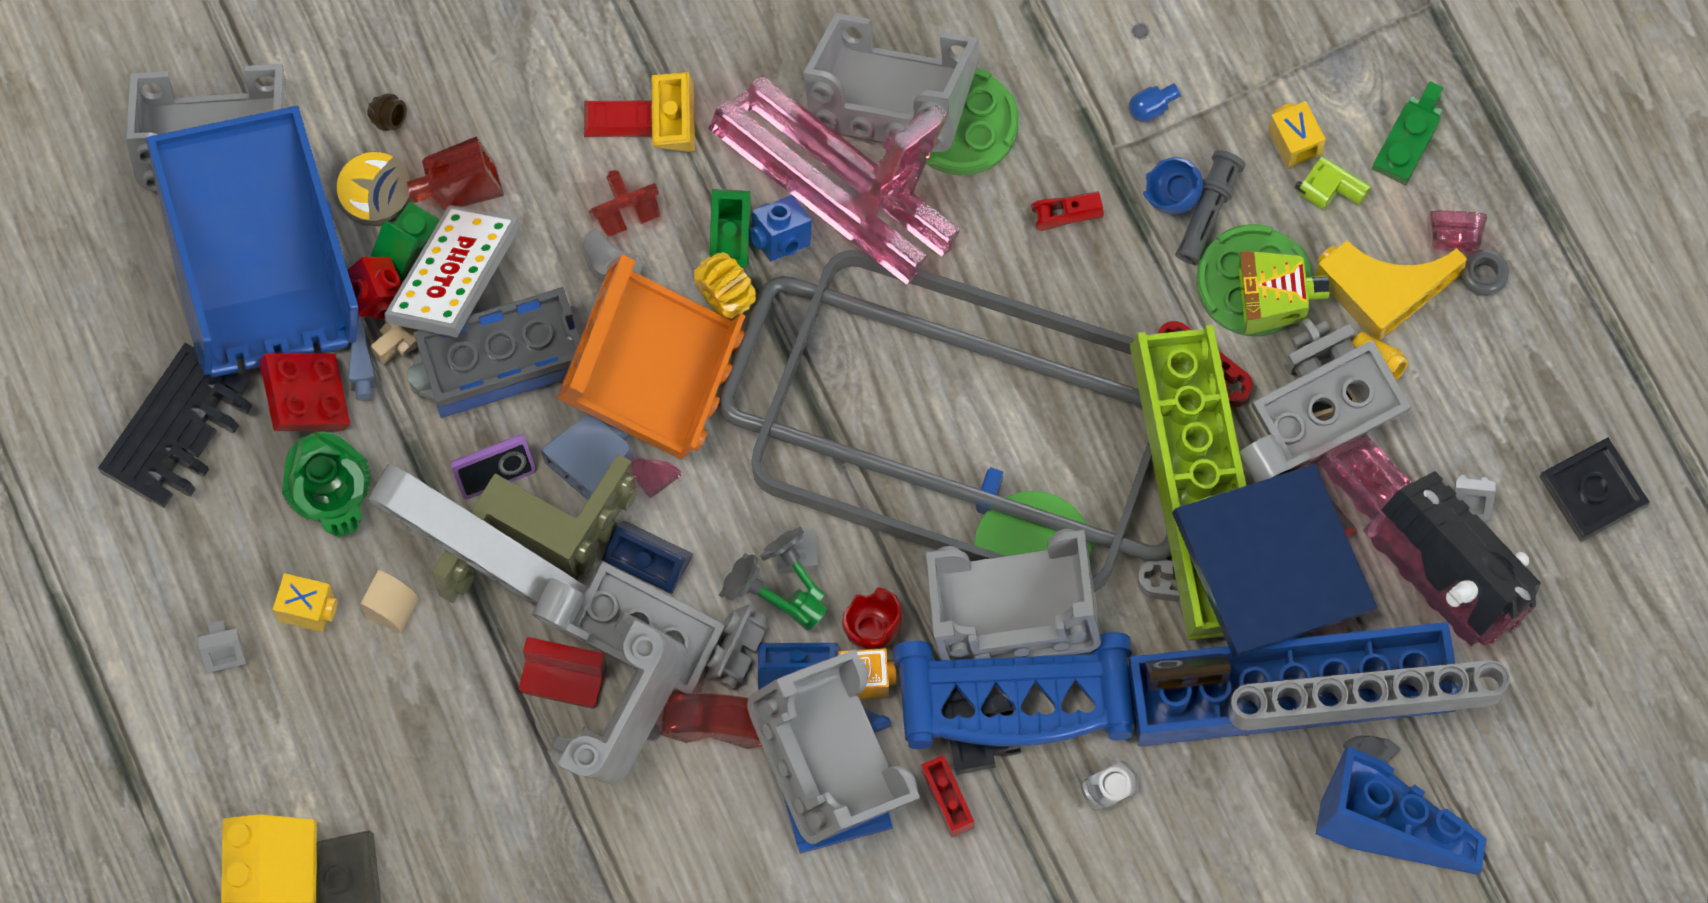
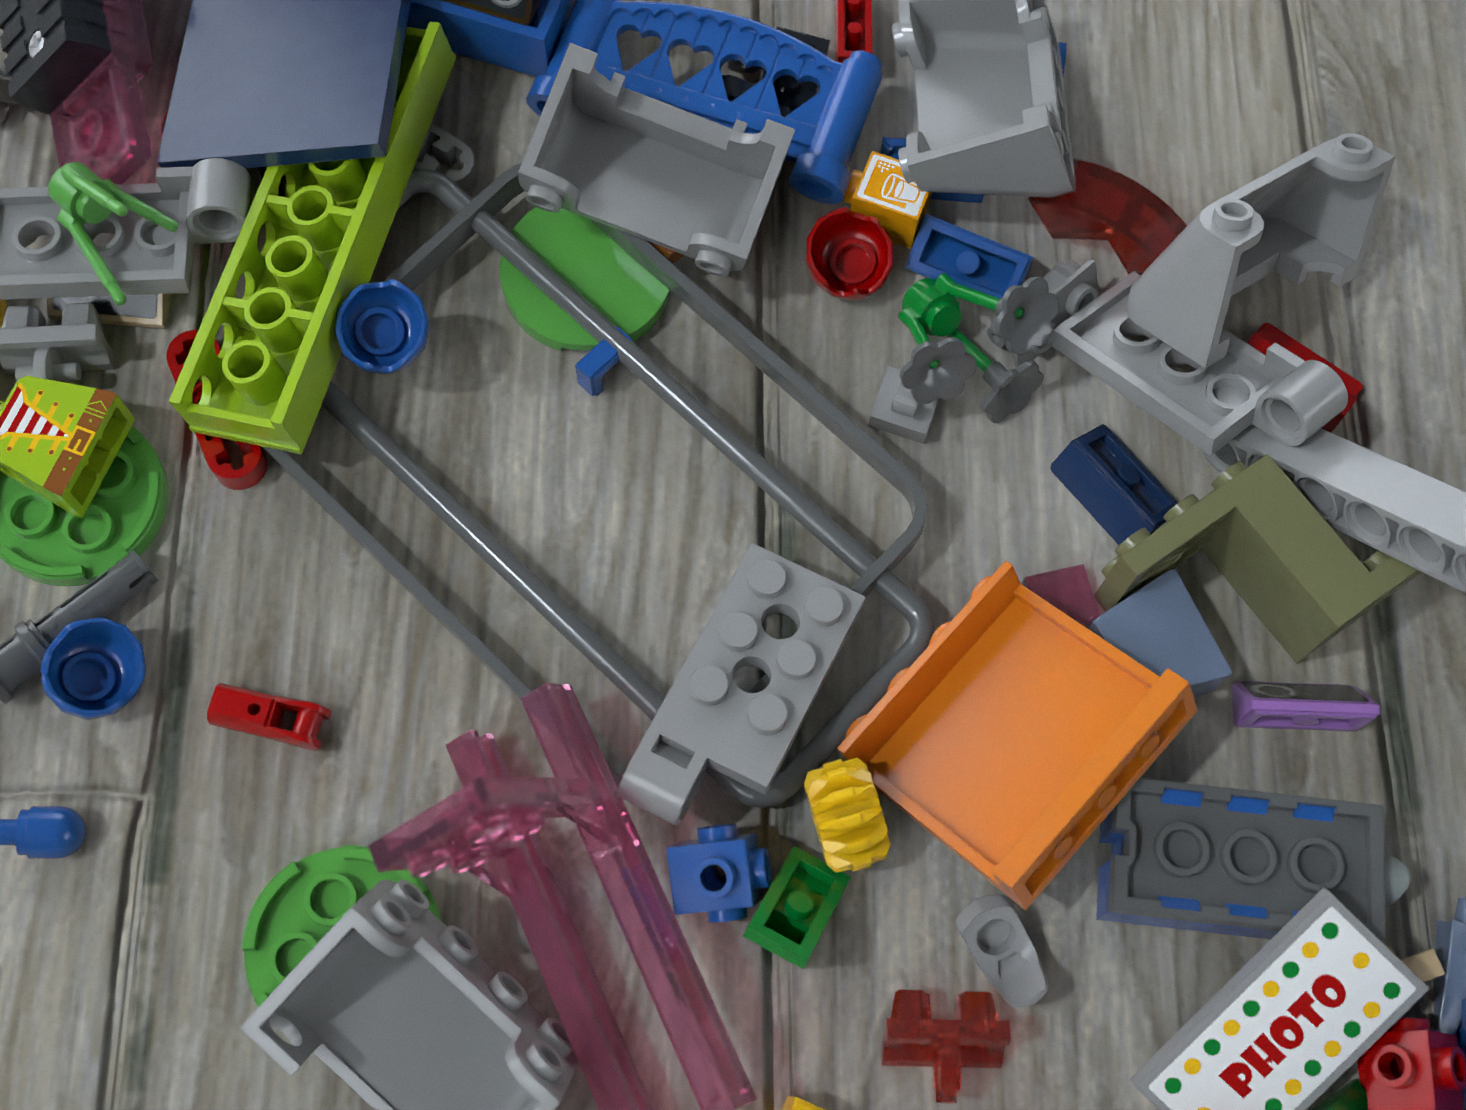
camera: 160 degrees left, 0 degrees up
none -> bright green plant [49,162,179,305]
none -> blue hair [334,279,430,374]
none -> light grey hinge [617,543,866,826]

